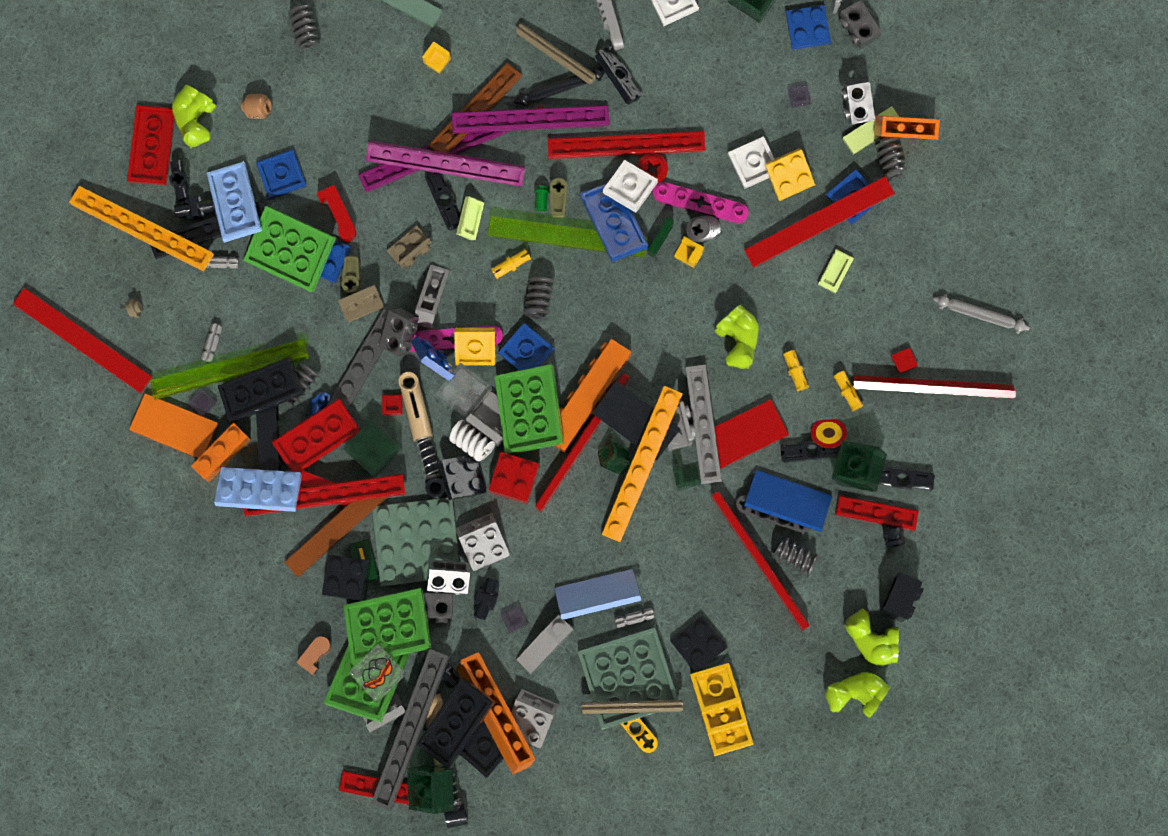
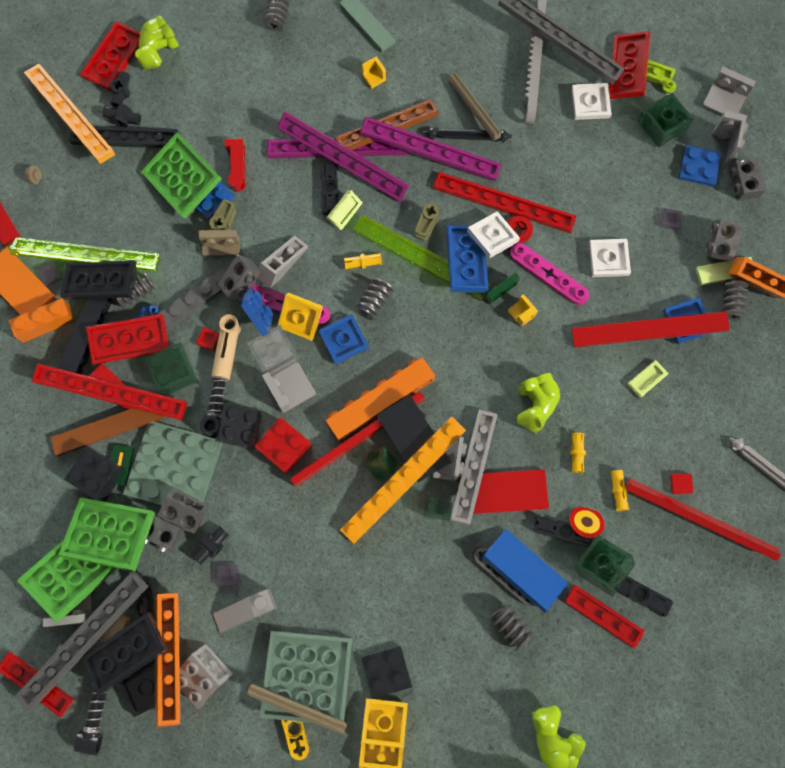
camera: 20 degrees right, 5 degrees down
light grey axle [201,323,222,362] -> none
light grey axle [206,256,239,269] -> none
light blue tile [207,161,262,243] -> none
light blue plate [214,467,302,512] -> none
medium nougat head [241,93,272,119] -> none
blue tile [256,149,306,200] -> none
nougat leg [296,636,331,676] -> none
clear tile [349,644,406,702] -> none
dark tan bracket [386,226,432,269] -> none
clear green brick [407,765,454,814] -> none
white piece [450,420,495,461] -> none
bracket [456,513,510,571] -> none
bright green plate [495,364,564,455] -> none
green pin [534,186,550,211] -> none
light blue tile [554,569,641,620] -> none
black piece [595,46,643,104] -> none
light grey axle [615,608,654,628] -> none
flat silver piece [686,216,720,242] -> none
red tile [711,492,809,631] -> none
yellow plate [764,148,815,201] -> none
black brick [880,572,924,623] -> none
black wheel [883,528,905,547] -> none

